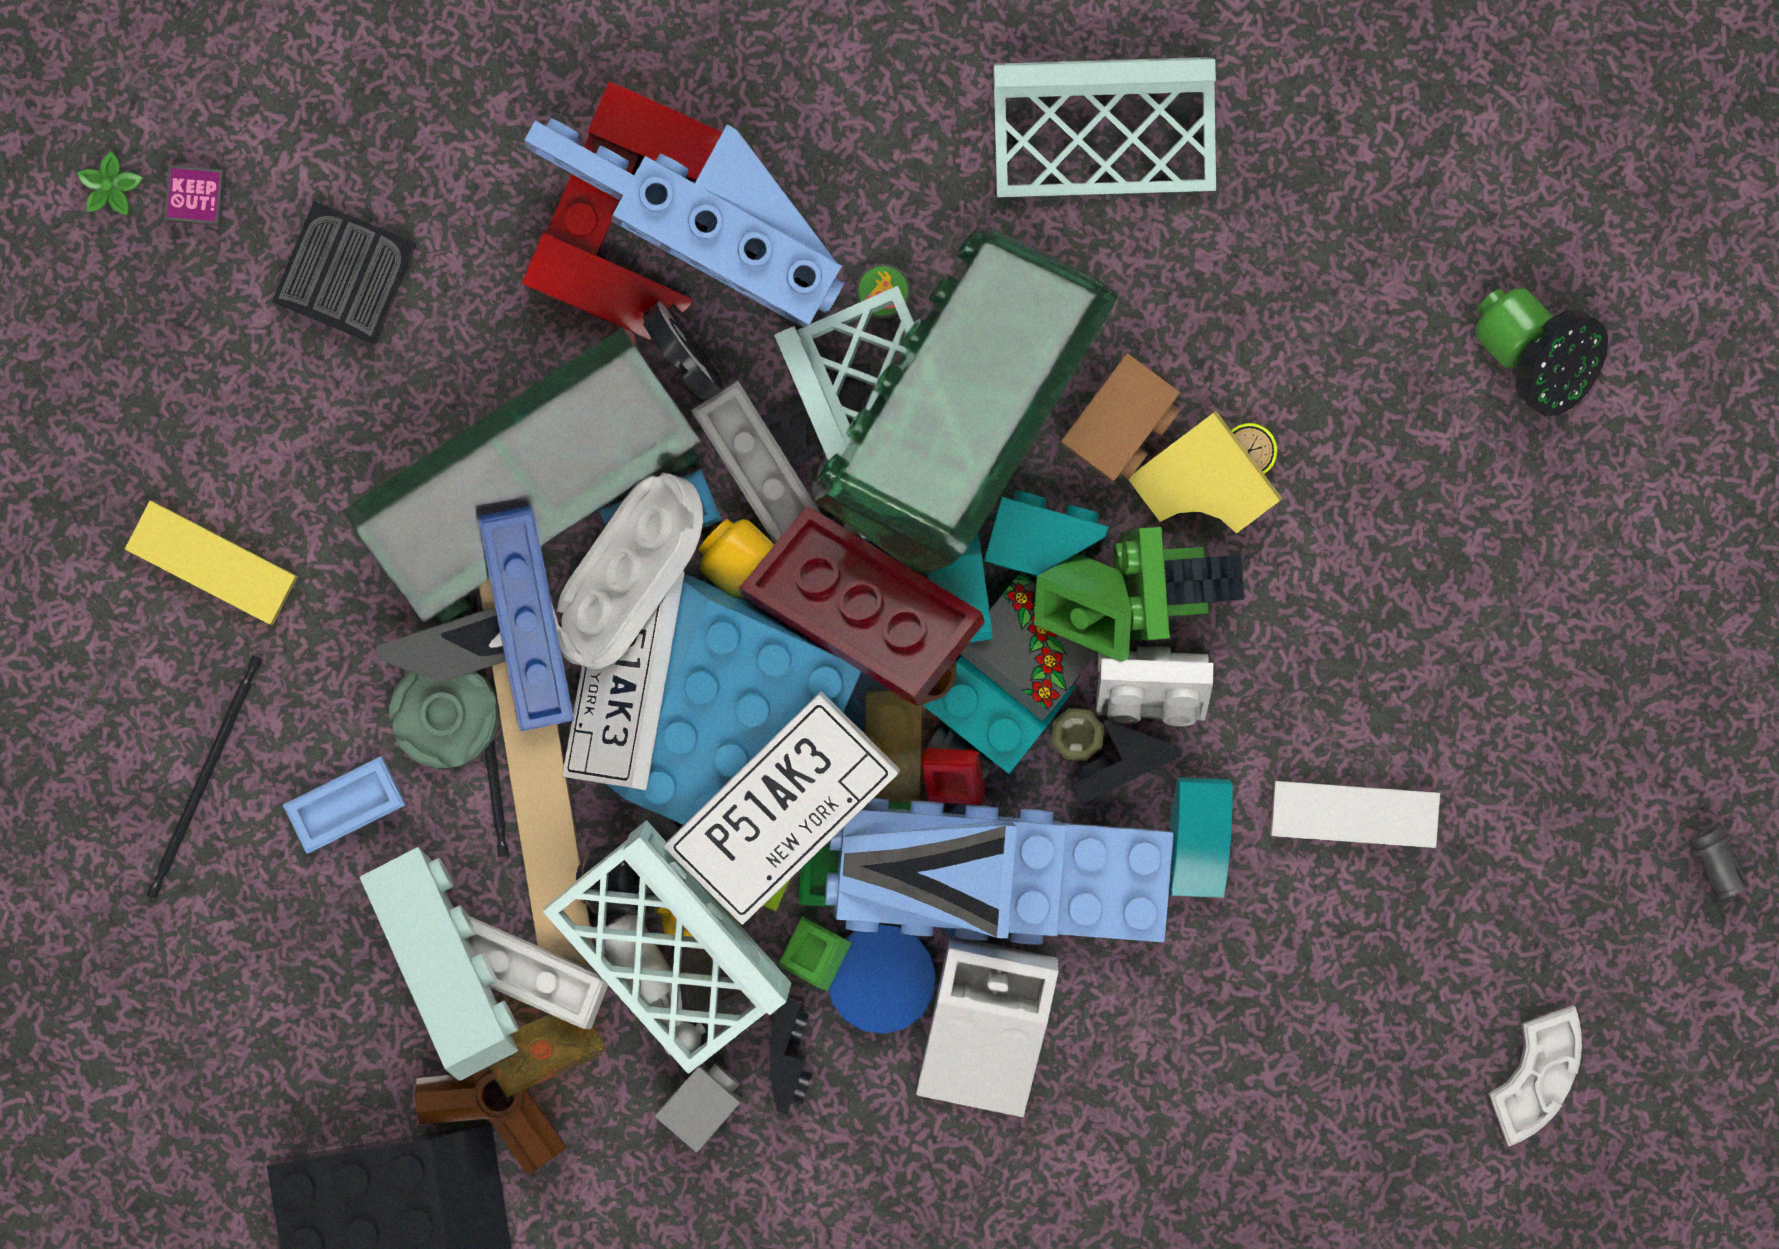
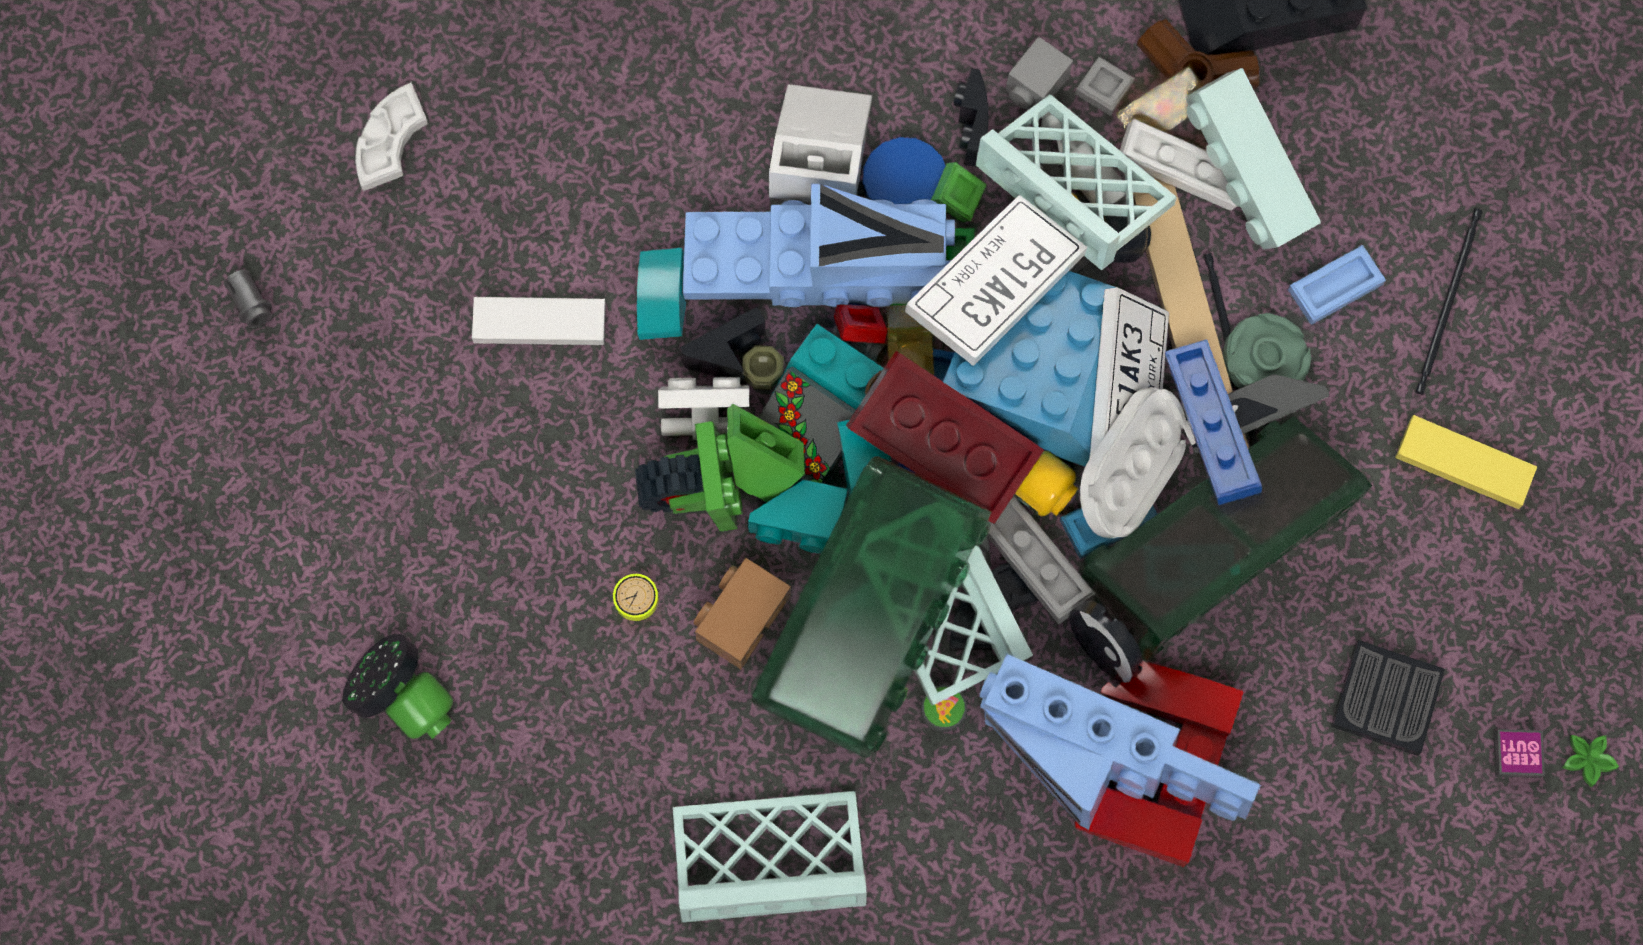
camera: 170 degrees right, 15 degrees down
light yellow tile [1129,411,1283,533] -> none
none -> light grey tile [1075,57,1135,116]

